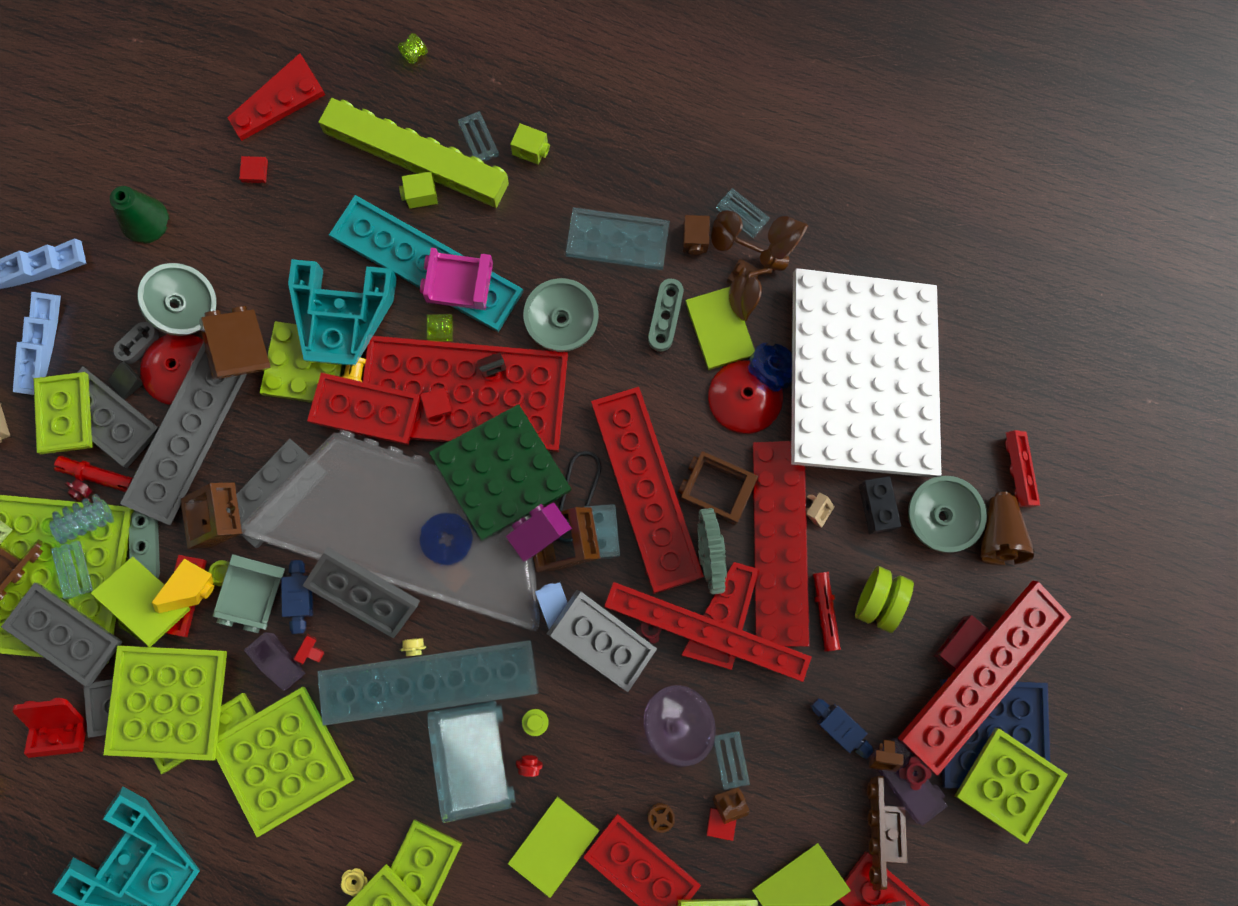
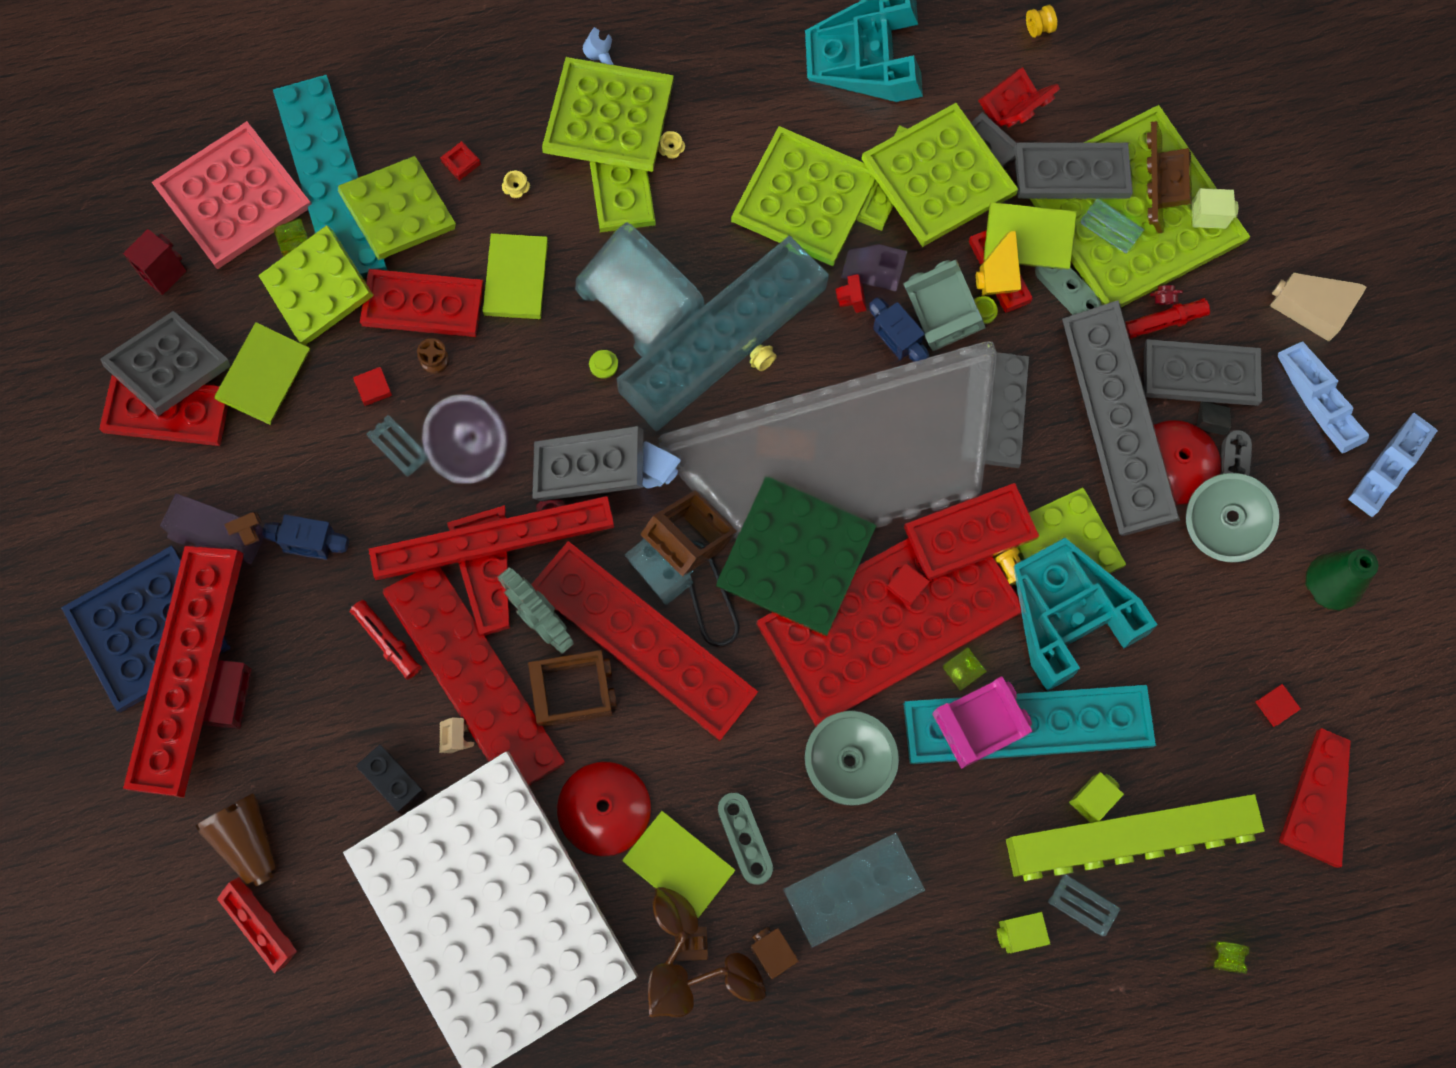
camera: 145 degrees right, 5 degrees down
lime tile [33,372,92,454] -> none
clear light blue piece [49,494,114,544] -> none
reddish brown window [181,482,242,549] -> none
reddish brown slope [199,306,271,380] -> none
dark grey plate [303,546,420,639] -> none
clear blue plate [420,513,473,566] -> none
slope [477,353,506,378] -> none
magenta brick [506,502,572,562] -> none
red plate [516,755,543,777] -> none
reddish brown tile [713,787,750,824] -> none
clear light blue tile [716,188,770,238] -> none
clear blue plate [748,343,792,392] -> none
lime wheel [855,566,914,633] -> none
reddish brown bracket [867,776,907,891] -> none
dark red plate [899,757,932,790] -> none
sand green dish [908,476,986,553] -> none
lime plate [955,728,1068,844] -> none

